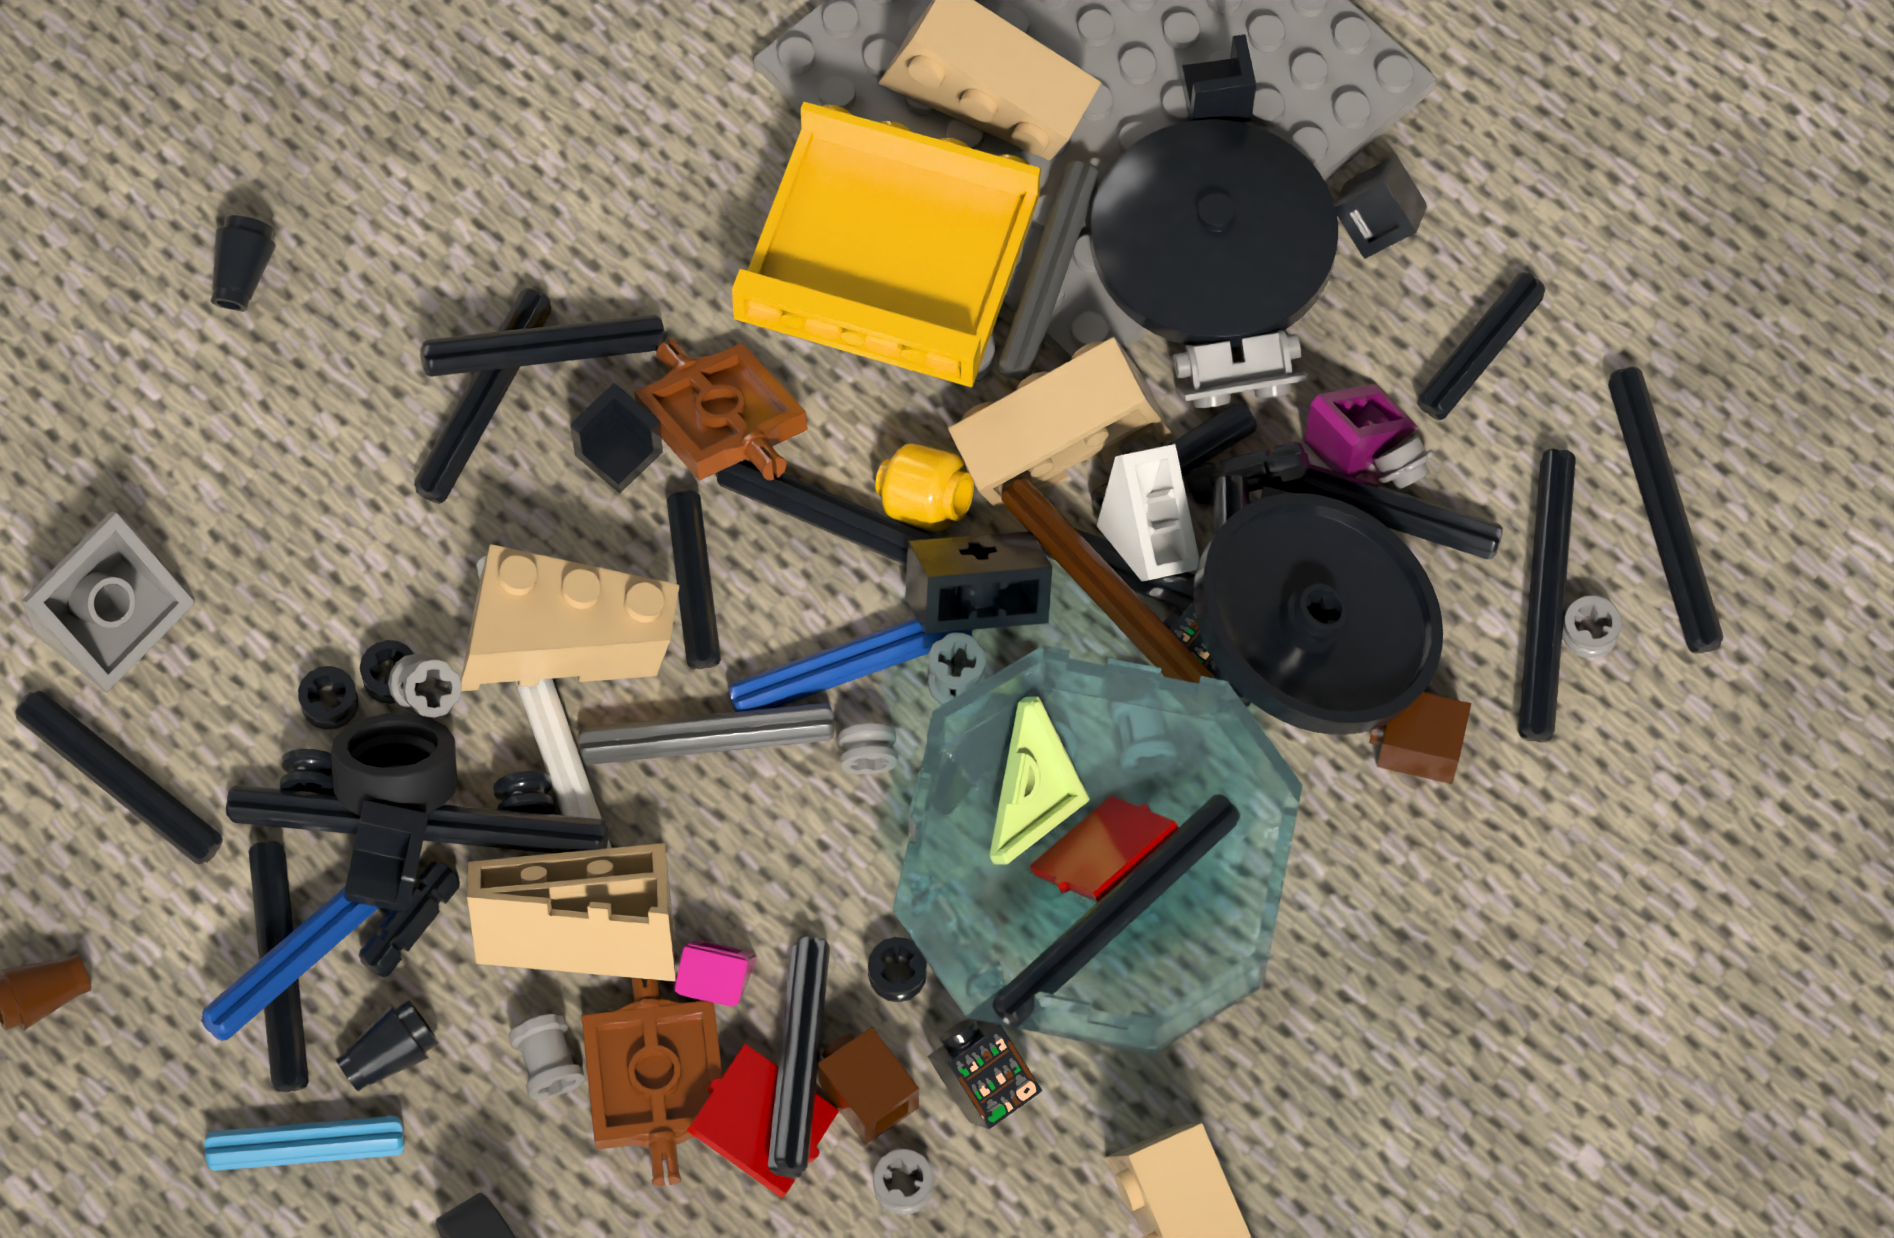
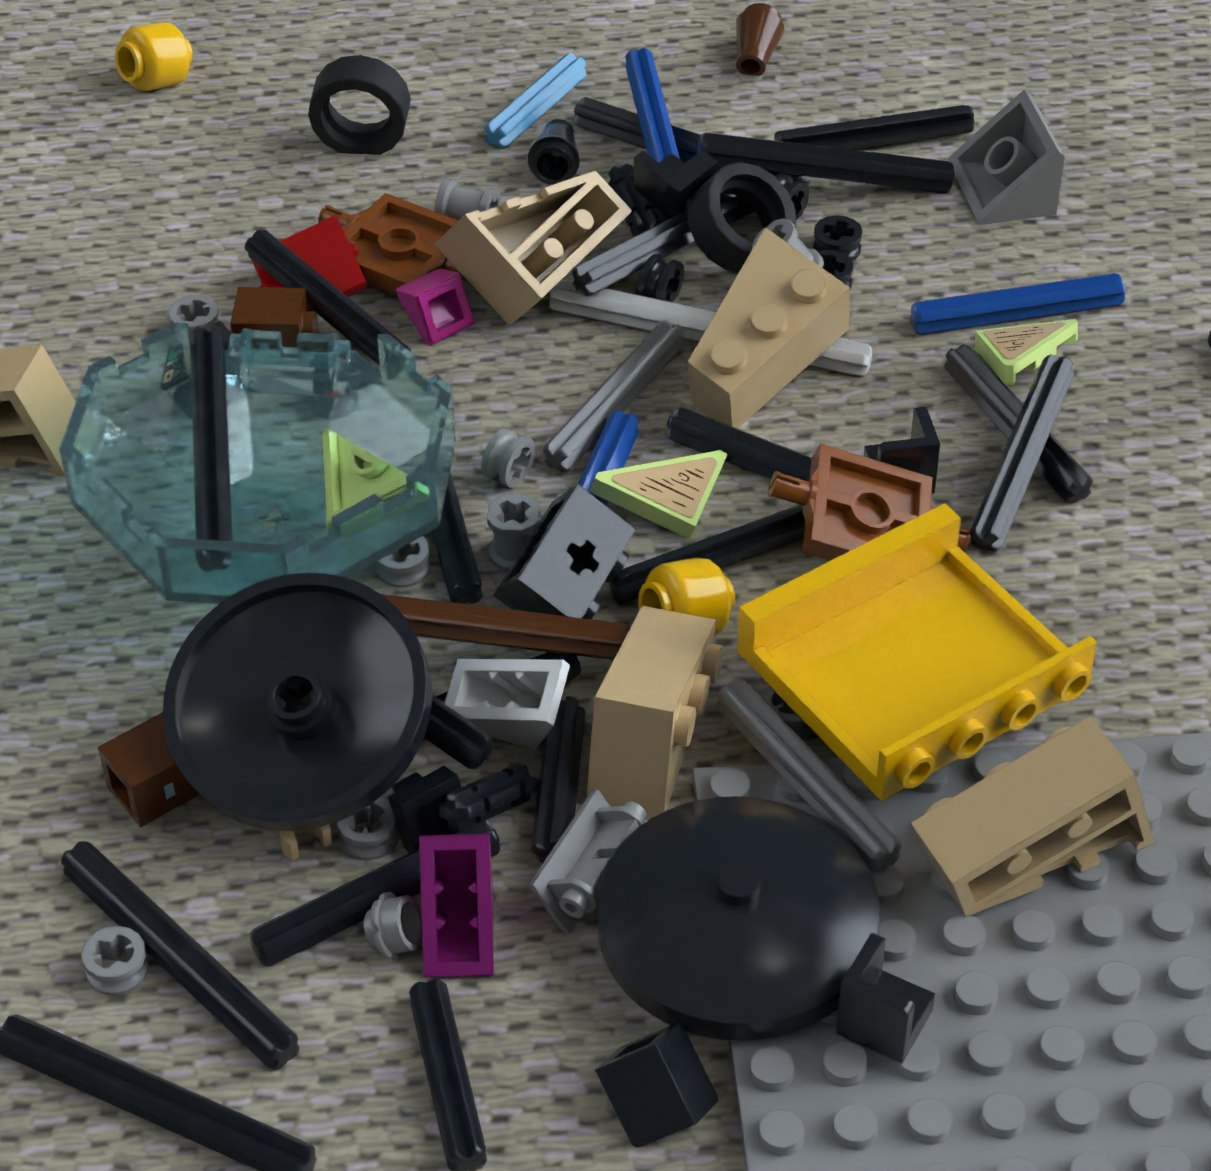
camera: 130 degrees right, 20 degrees down
red piece [1029,796,1179,902] -> none
none -> tile [589,450,728,538]
none -> black axle [697,132,955,192]
none -> blue axle [910,273,1126,335]
none -> yellowish green tile [975,319,1078,386]

